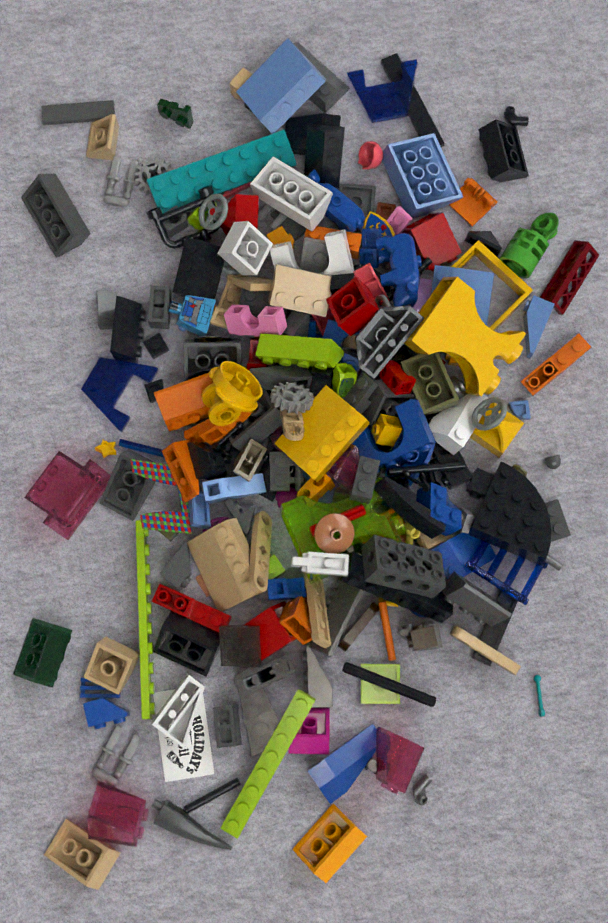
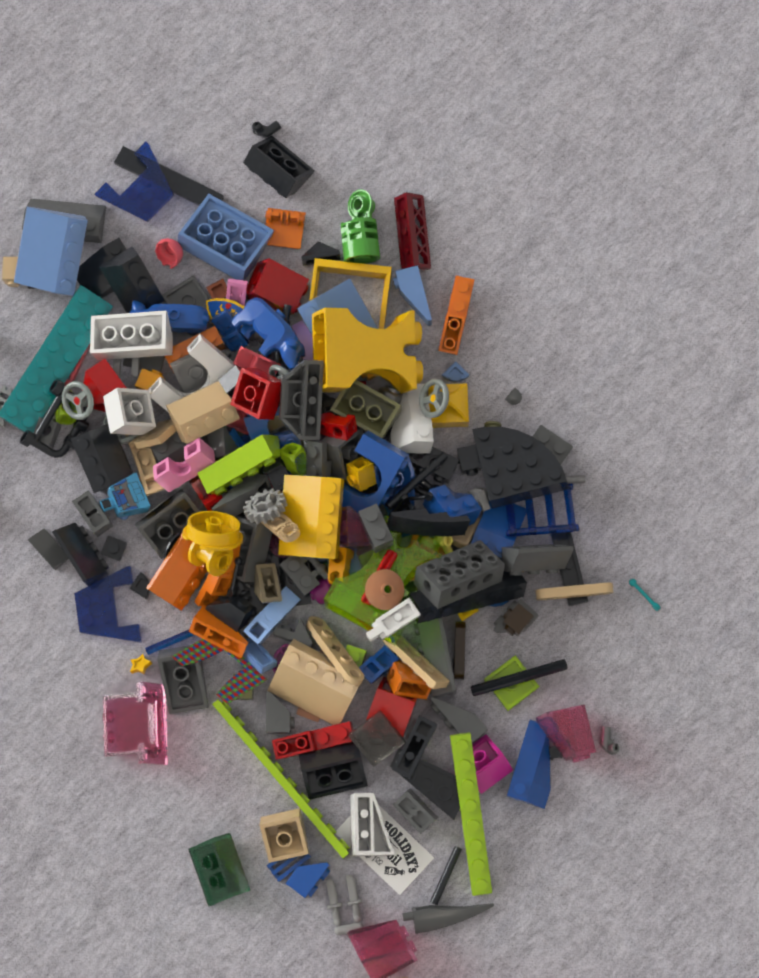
camera: 30 degrees left, 0 degrees up
light orange slope [292,804,367,883] -> none
orange bar [378,601,396,661] -> none

